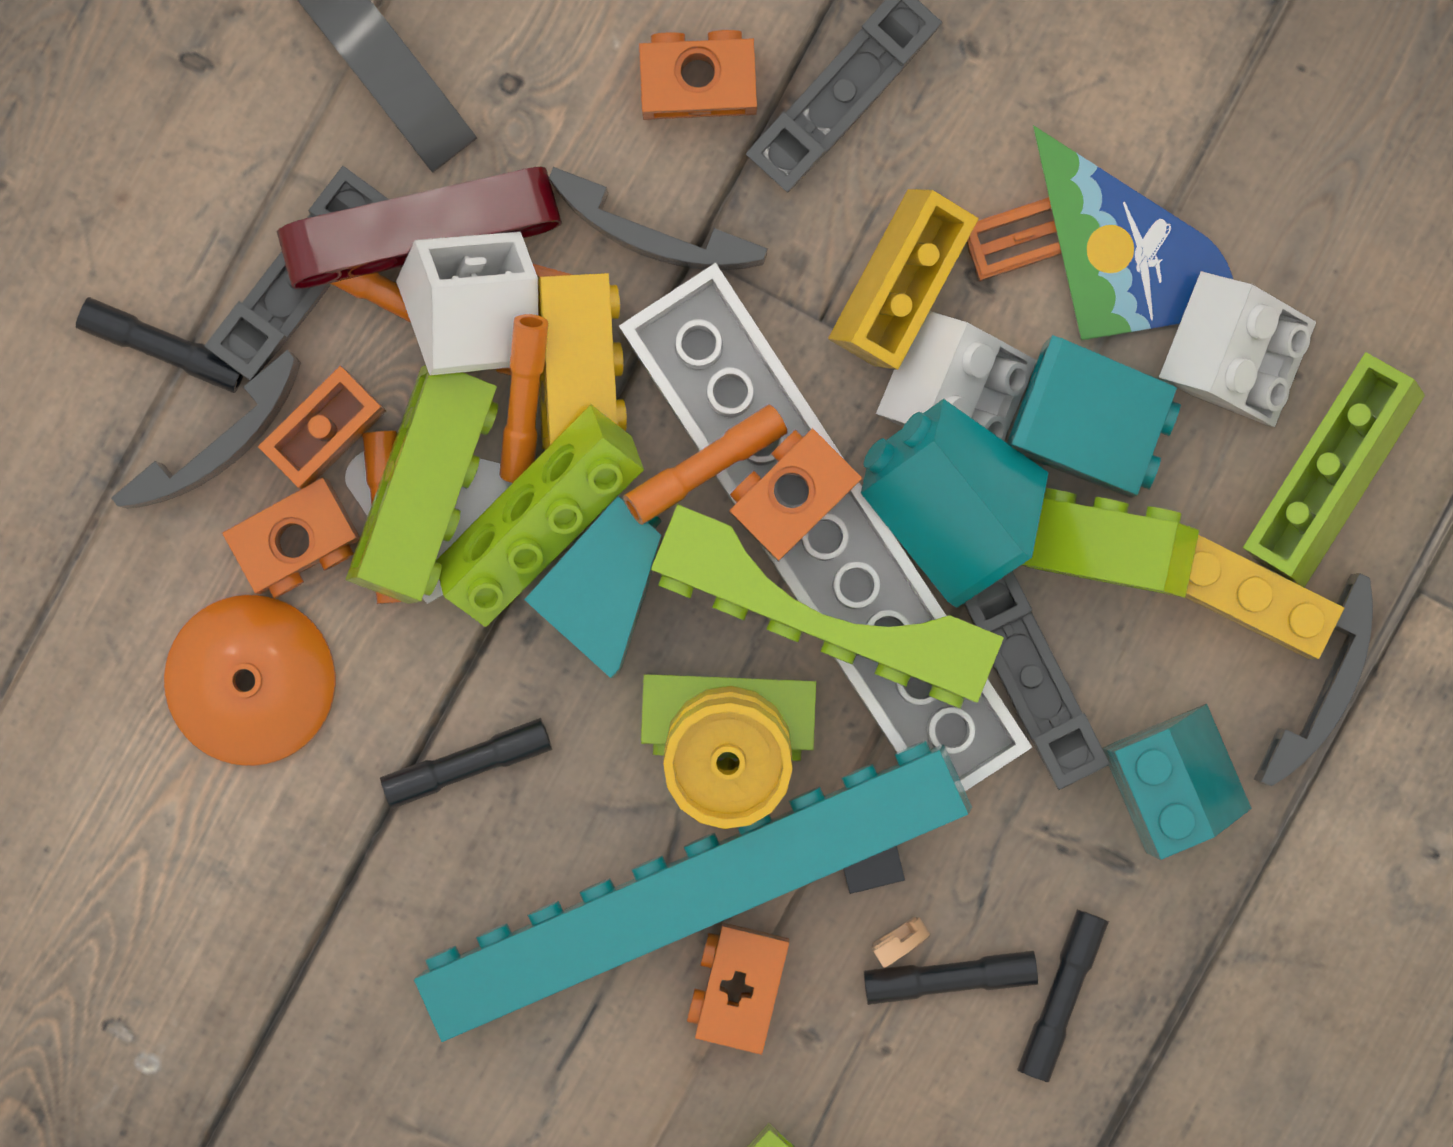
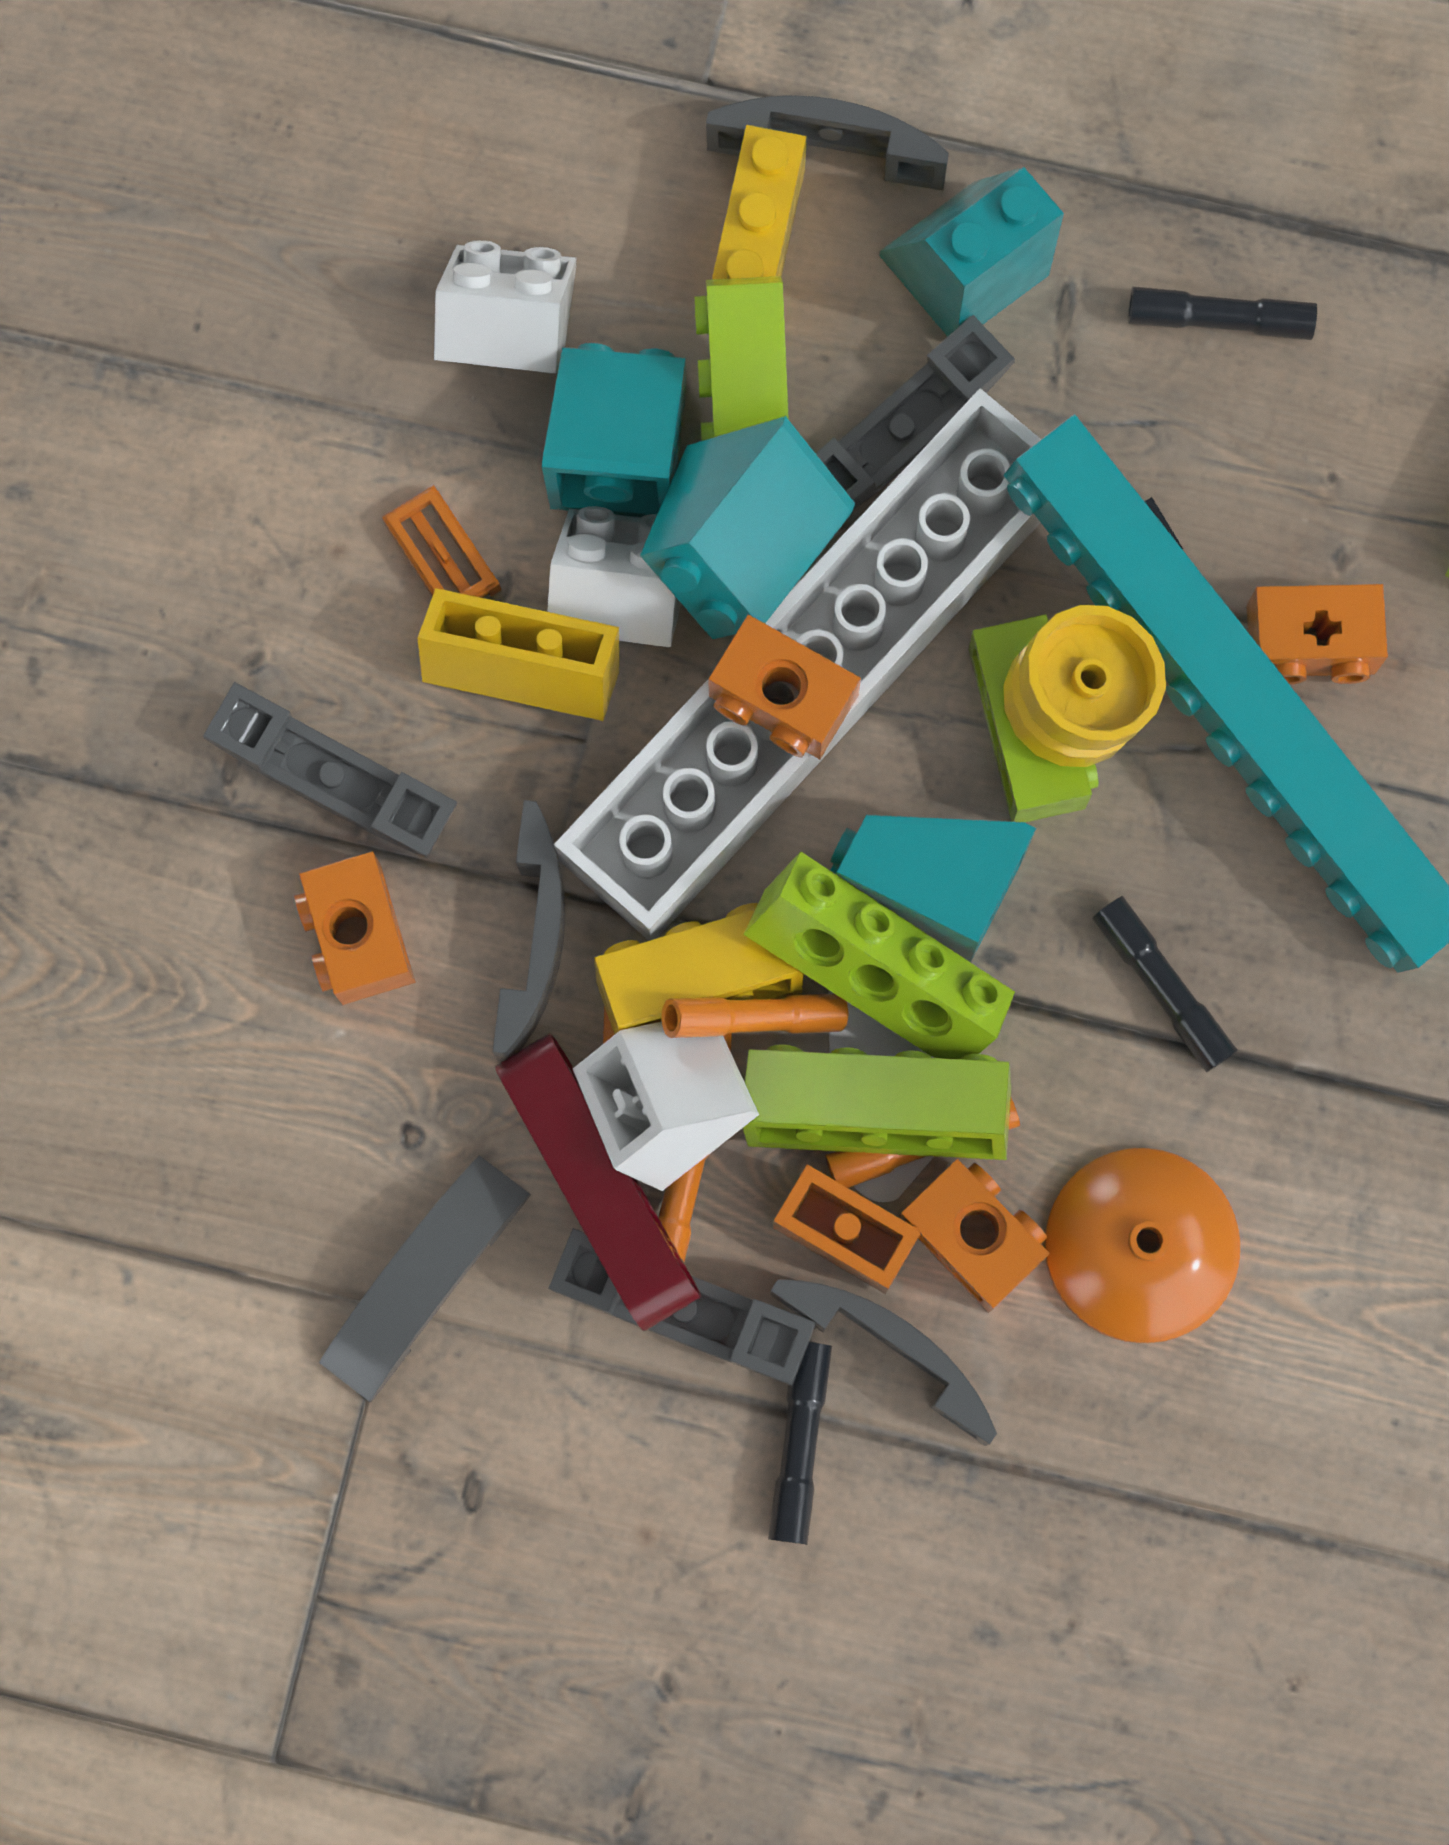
camera: 105 degrees left, 10 degrees down
orange piece [623,404,788,525] -> none
lime arch [651,504,1004,709] -> none
black piece [863,950,1038,1005] -> none
light nougat tile [872,917,930,968] -> none
sticker [1033,125,1233,340] -> none
lime brick [1243,352,1425,588] -> none

